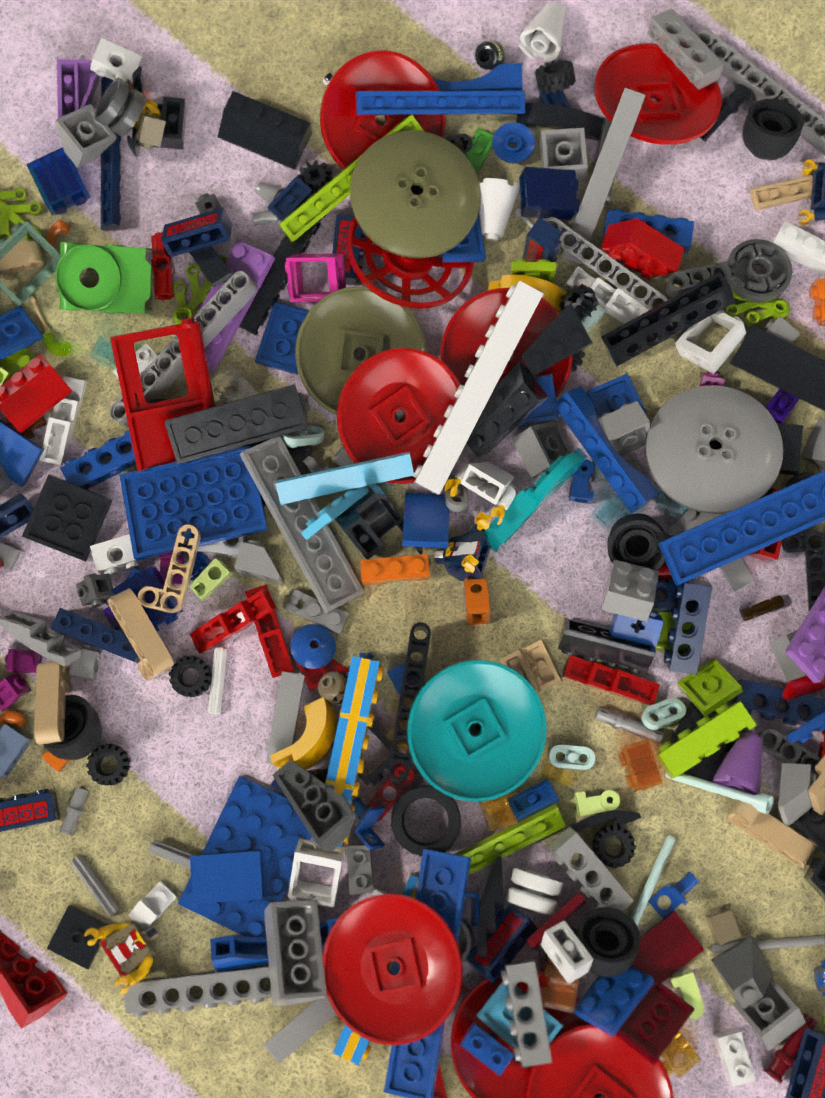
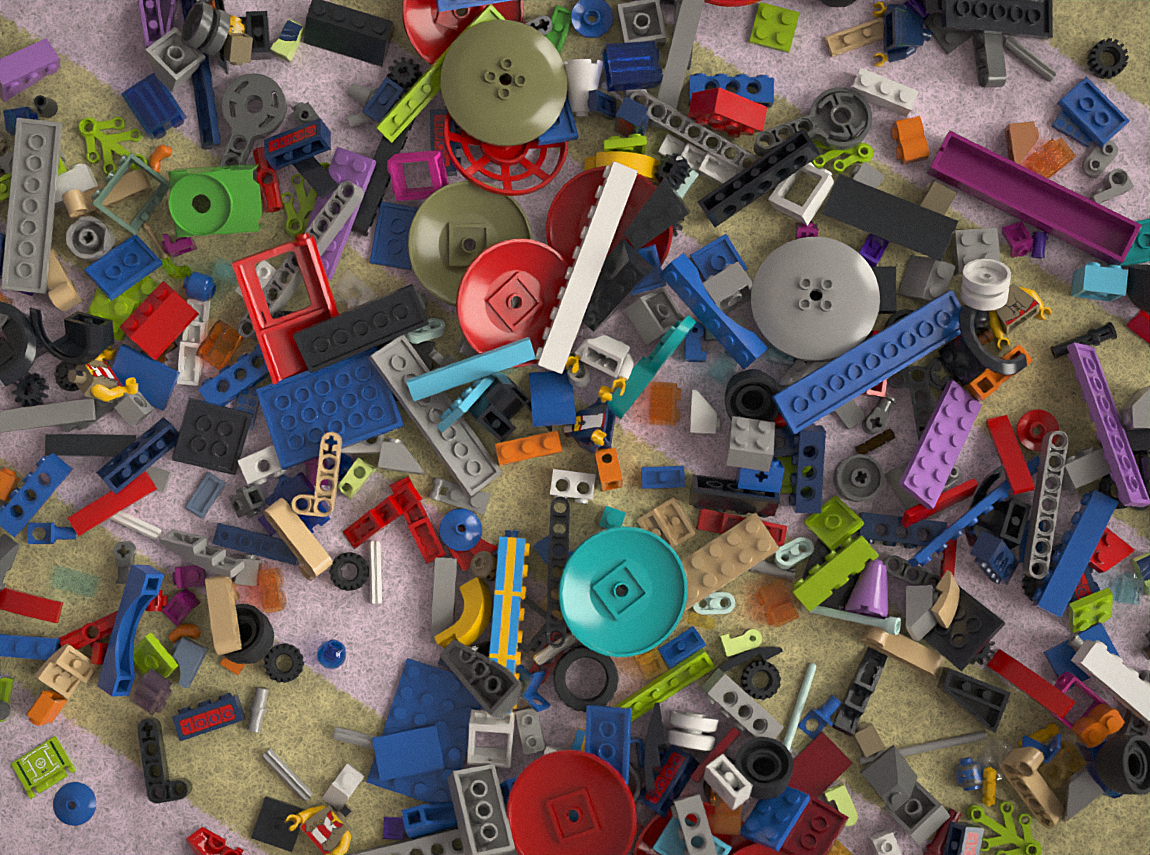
camera: 15 degrees left, 5 degrees up
none -> magenta bracket [162,233,197,258]
none -> blue head [183,272,216,302]
none -> sand blue tile [184,472,226,519]
none -> clear orange brick [196,319,244,370]
none -> dark grey beam [219,73,287,166]
none -> blue tile [235,386,260,430]
none -> clear orange brick [258,568,287,613]
none -> yellowish green leg [271,19,305,62]
none -> clear blue piece [317,639,347,670]
none -> dark purple tile [383,817,405,840]
none -> white axle [534,631,578,665]
none -> white brick [550,469,596,504]
none -> dark blue plate [587,89,617,120]
none -> teal brick [599,505,626,529]
none -> blue plate [641,466,685,489]
none -> clear orange brick [649,382,681,427]
none -> tan plate [681,513,780,612]
none -> white slope [689,390,720,435]
none -> lime plate [749,2,800,53]
none -> black slope [832,647,888,737]
none -> dark grey wheel [833,454,884,502]
none -> dark grey connector [862,393,897,434]

